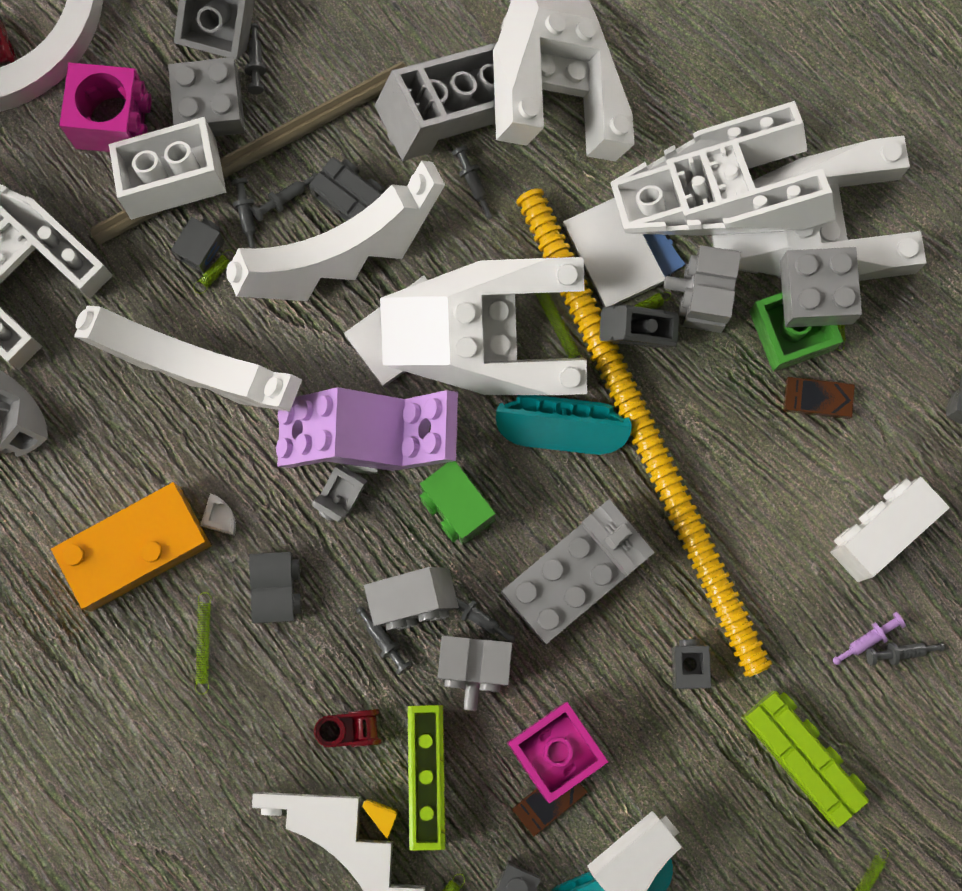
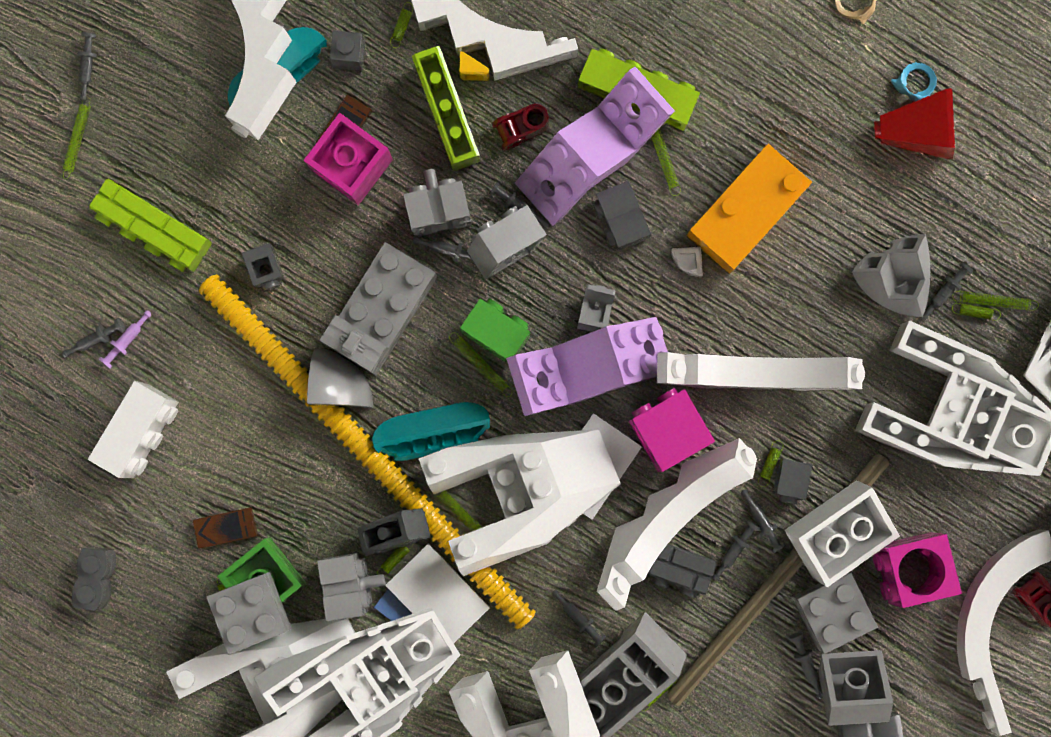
camera: 160 degrees right, 5 degrees up
none -> light grey brick [307,348,373,408]
none -> lime piece [449,332,512,397]
none -> lavender bracket [515,67,675,226]
none -> lime brick [577,48,700,131]
none -> dark pink brick [628,388,715,472]

